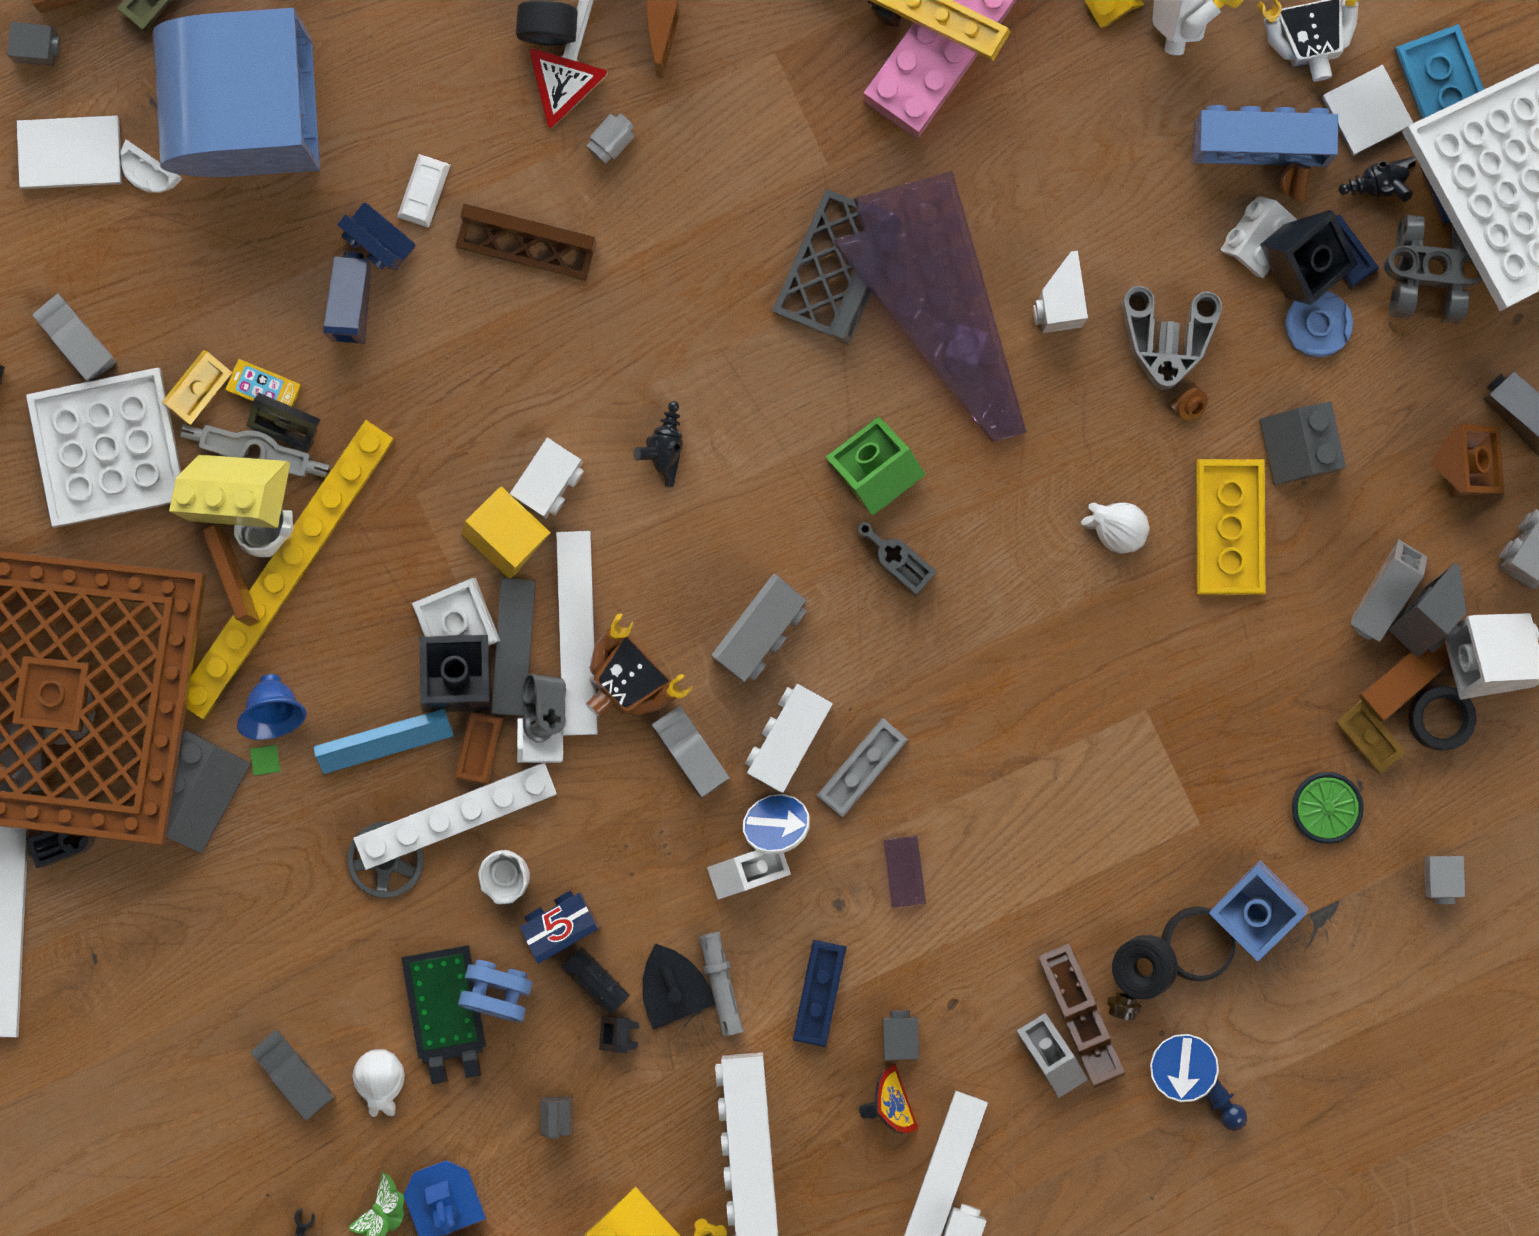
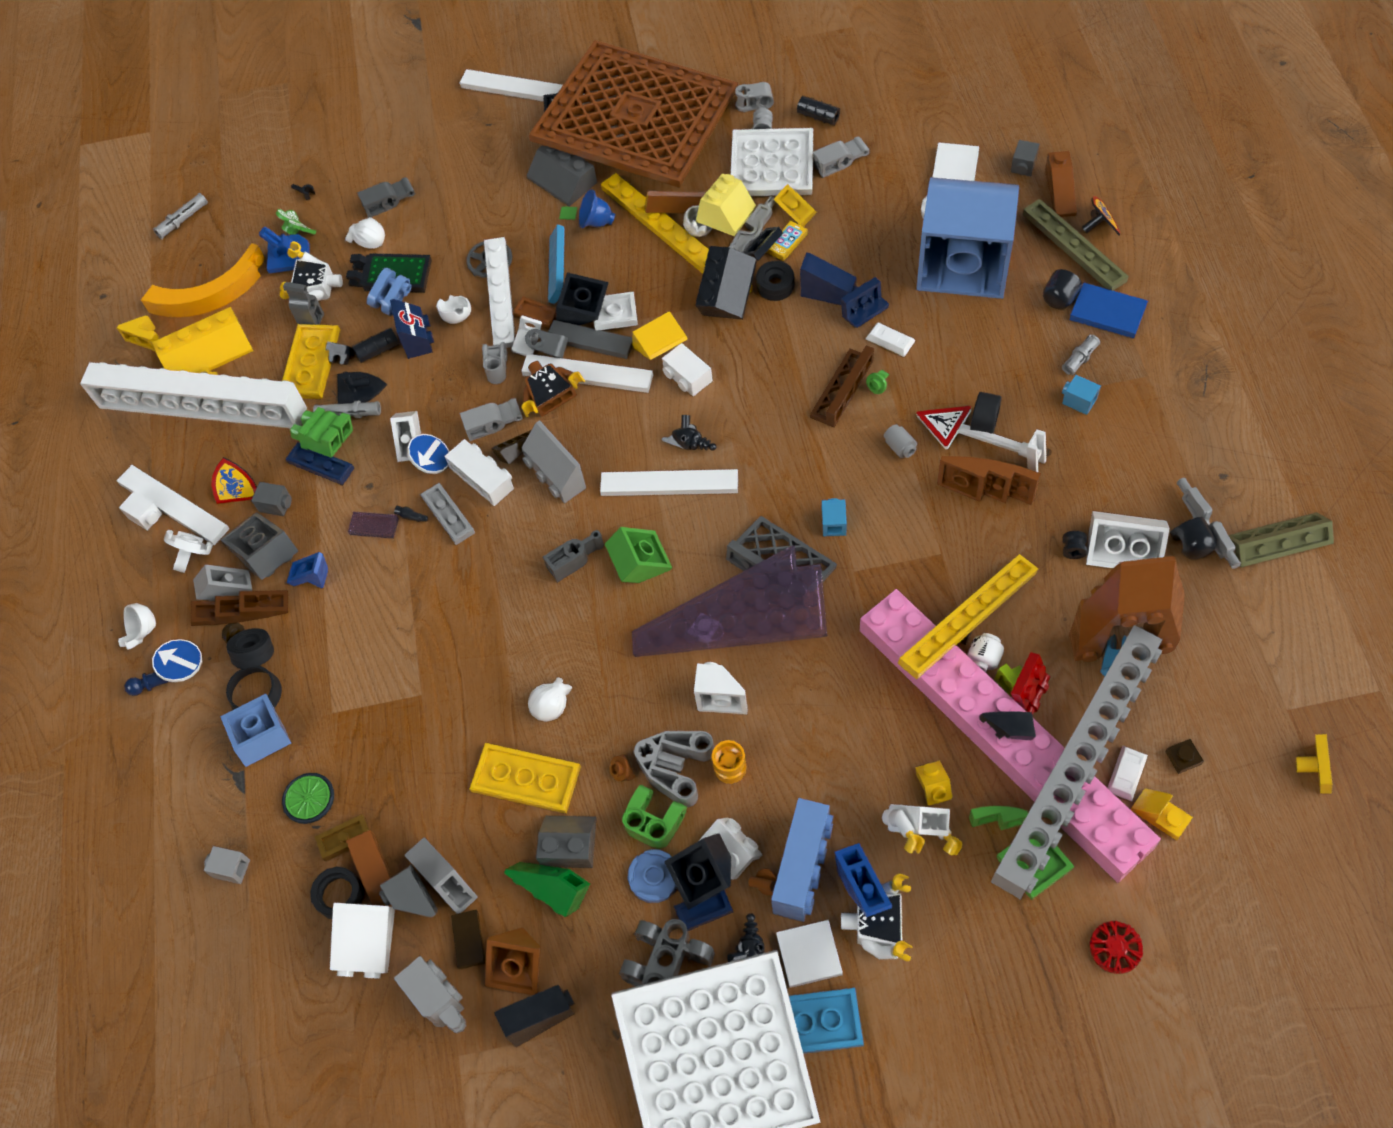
camera: 110 degrees right, 25 degrees down
none -> white piece [118,603,156,650]
none -> white tile [164,530,213,573]
none -> dark grey slope [220,512,298,580]
none -> torso [280,242,343,301]
none -> yellow tile [282,324,340,399]
none -> blue slope [287,552,328,588]
none -> bright green hips [290,407,353,458]
none -> black piece [394,506,428,522]
none -> dark brown tile [451,909,486,969]
none -> light grey piece [482,342,507,384]
none -> dark brown slope [491,430,531,464]
none -> green slope [504,862,590,917]
none -> white tile [600,469,738,496]
none -> bright green piece [622,785,687,849]
none -> slope [695,246,757,320]
none -> light orange wheel [712,740,747,784]
none -> light grey wheel [752,108,773,129]
none -> black tyre [756,261,795,301]
none -> dark azure brick [822,498,847,536]
none -> blue slope [835,843,892,917]
none -> bright green plate [866,370,889,394]

